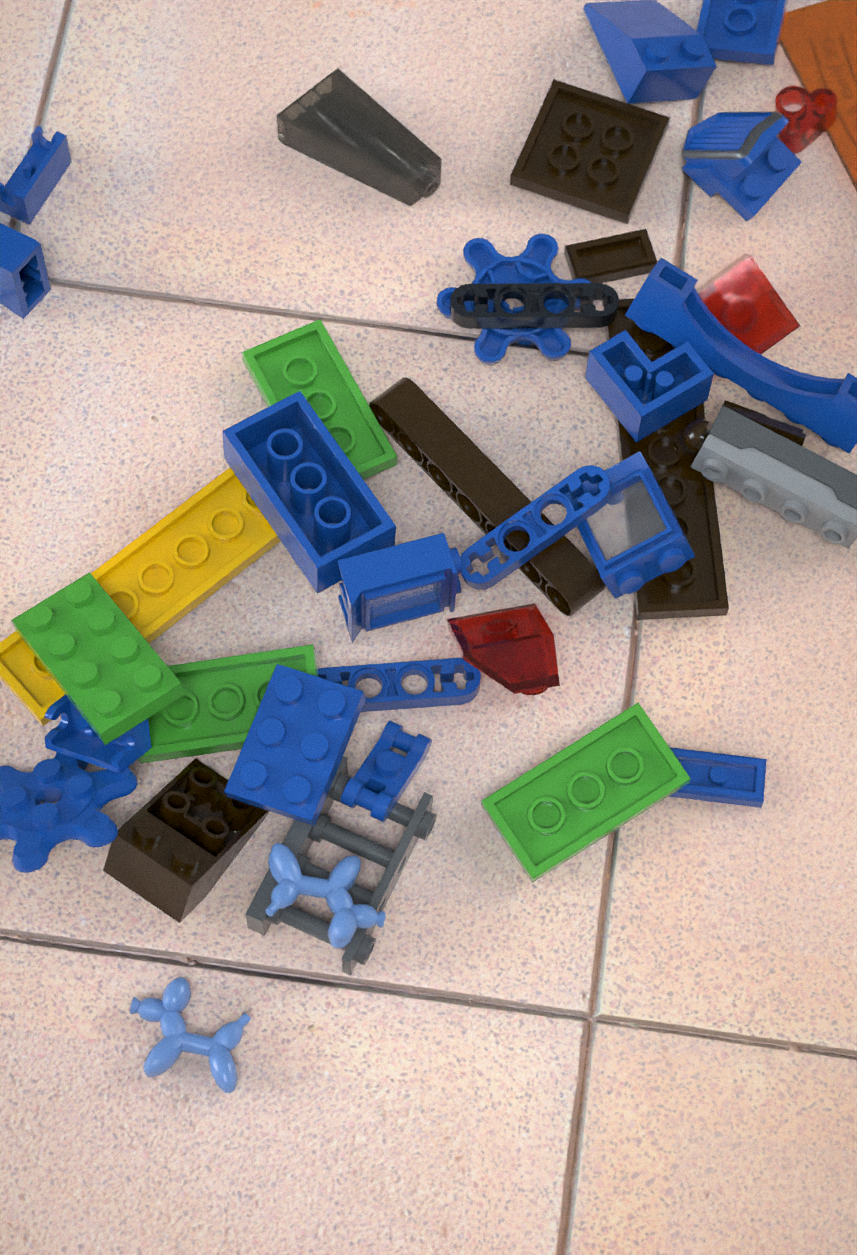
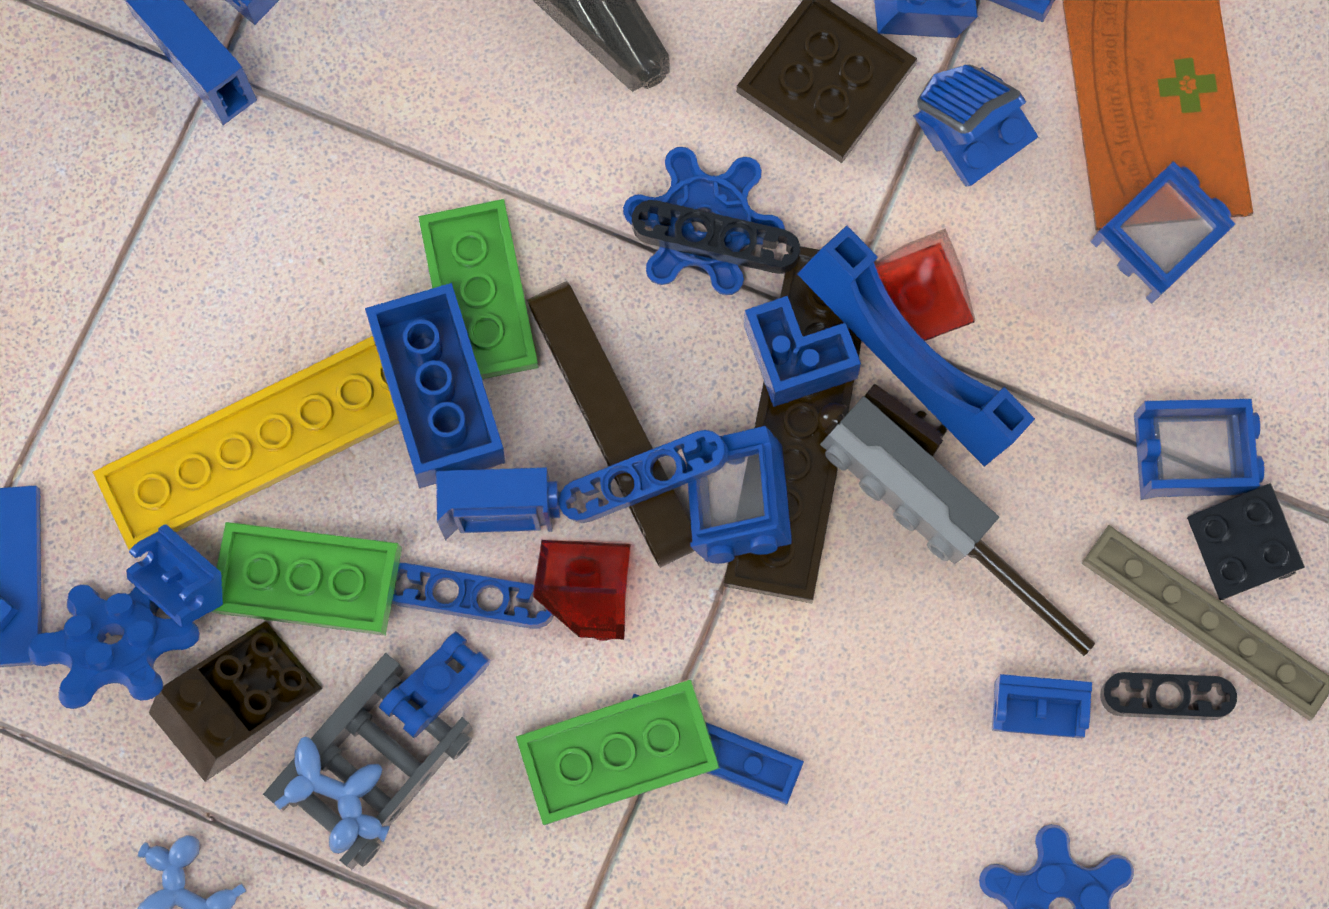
camera: 20 degrees right, 10 degrees up
bright green plate [11,572,185,745] -> none
blue plate [224,664,366,826] -> none
dark brown tile [564,229,657,283] -> none
clear red piece [775,85,837,154] -> none

